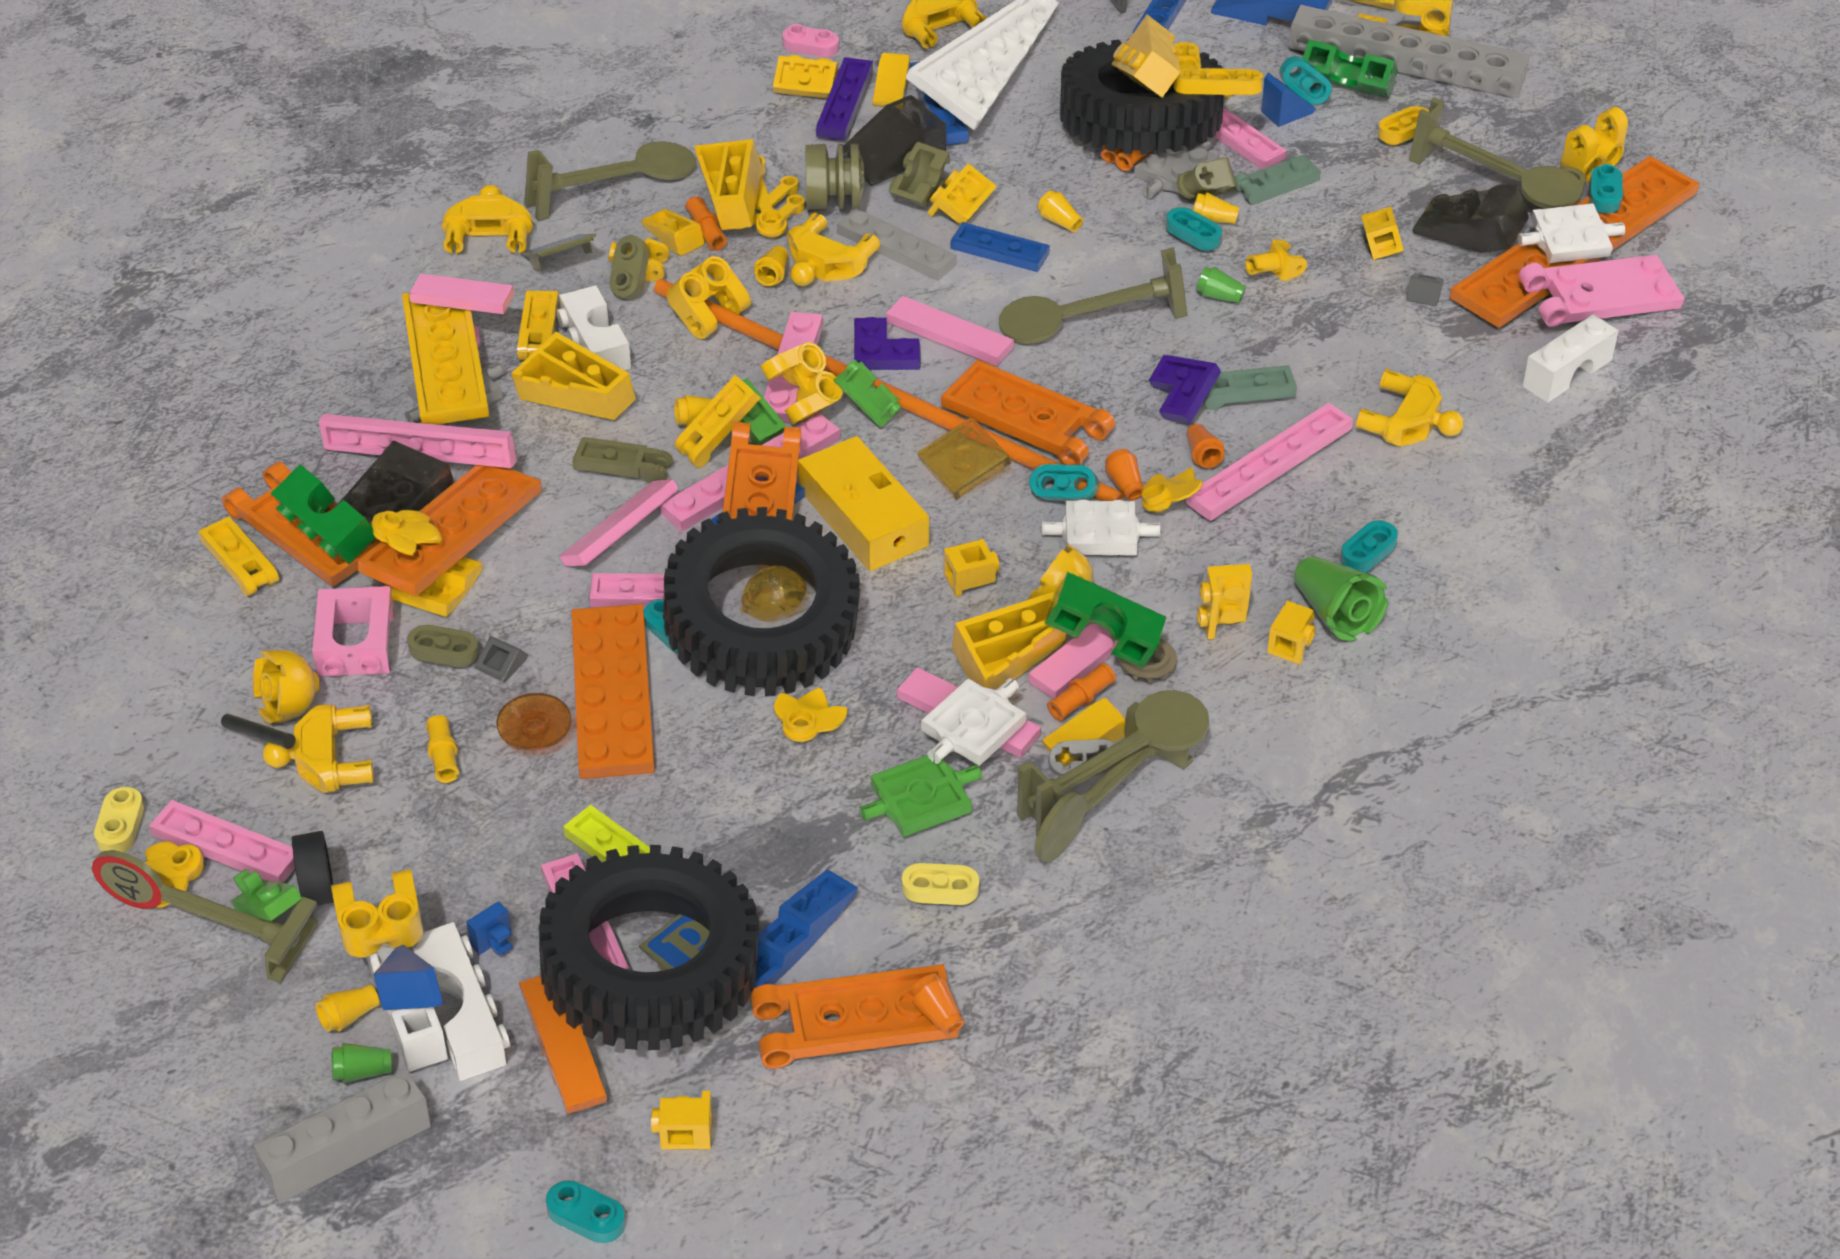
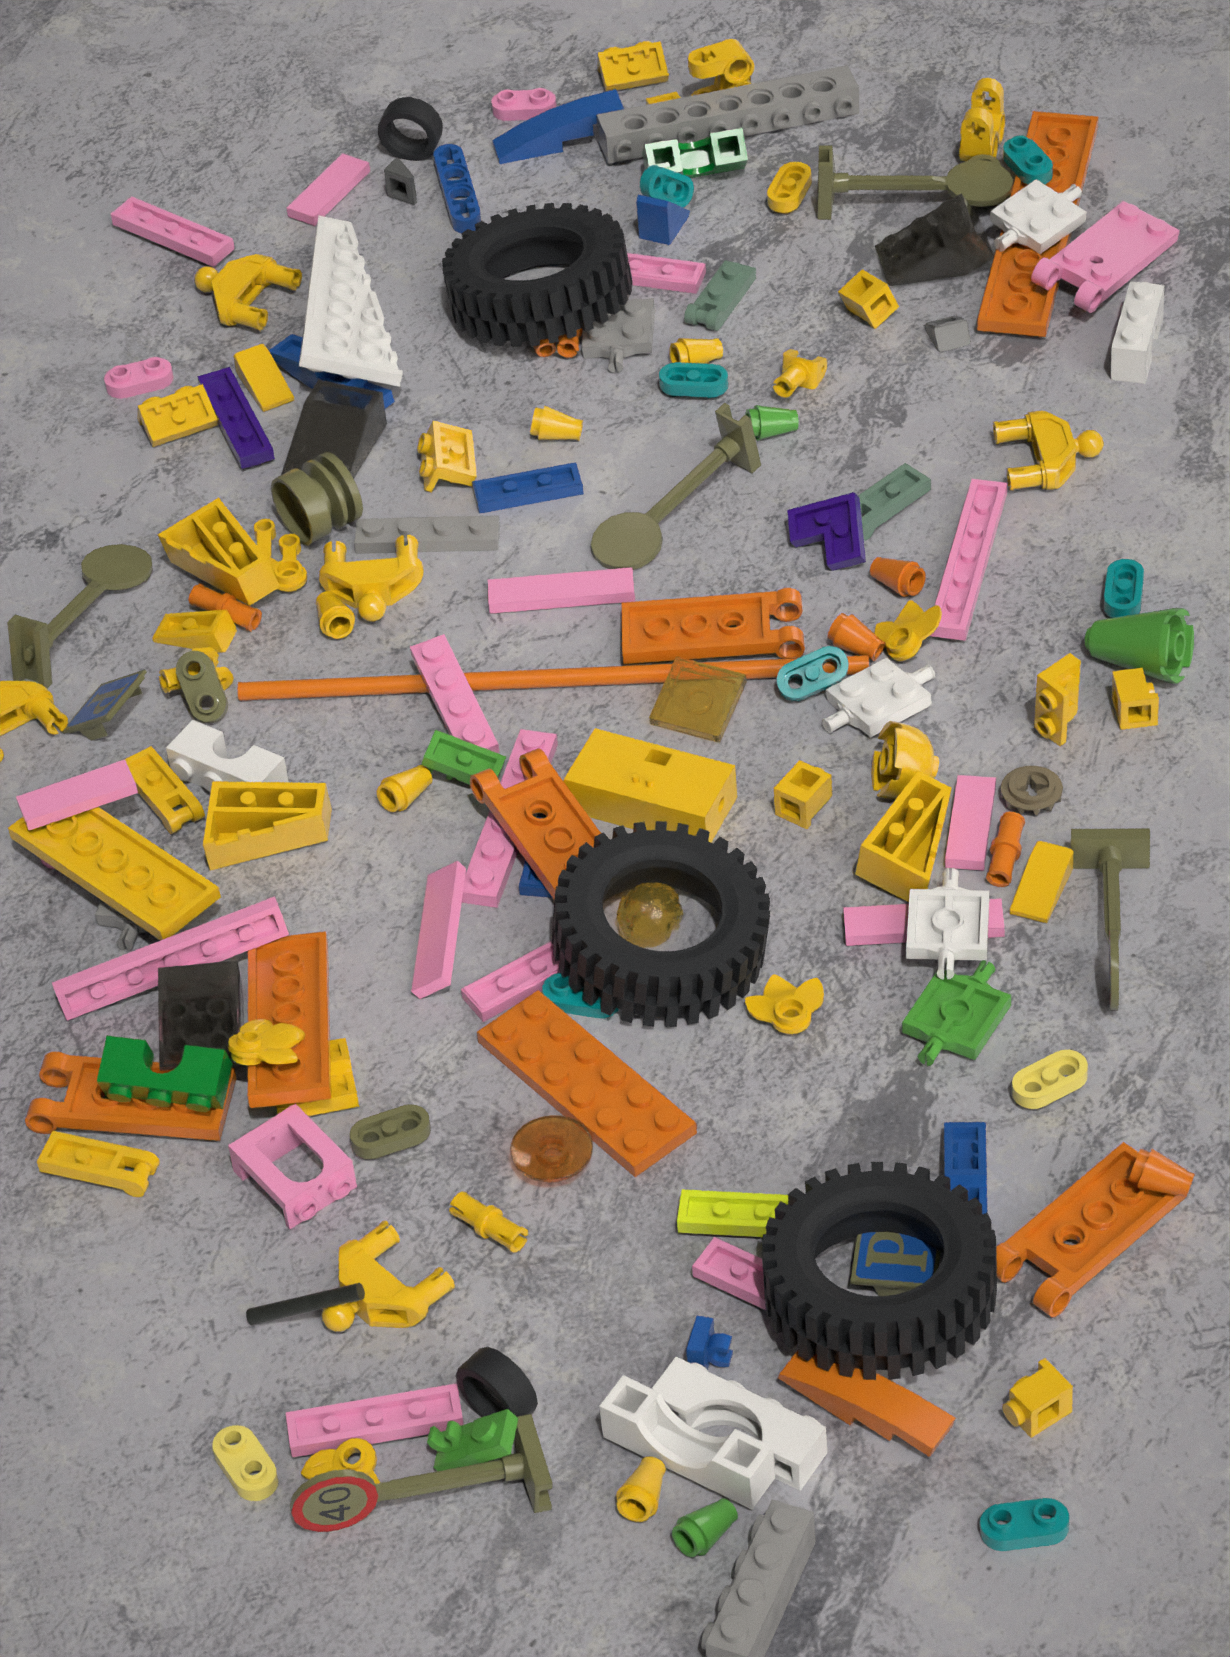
camera: 30 degrees left, 0 degrees up
yellow cylinder [252,649,319,724] -> none
yellow piece [331,869,423,957] -> none
blue slope [373,945,443,1011] -> none
dark grey slope [474,636,528,682] -> none
olive hinge [572,437,673,483] -> none
yellow piece [667,256,751,340] -> none
yellow plate [675,375,761,468] -> none
yellow piece [760,342,843,425] -> none
bright green hinge [833,359,902,428] -> none
dark purple plate [854,317,920,370] -> none
olive cylinder [889,142,950,207] -> none
olive piece [1017,690,1209,836] -> none
green arch [1044,572,1166,668] -> none
light grey beam [1048,739,1119,776] -> none
yellow wedge [1112,15,1180,97] -> none
yellow beam [1173,42,1263,95] -> none
olive piece [1177,157,1238,199] -> none

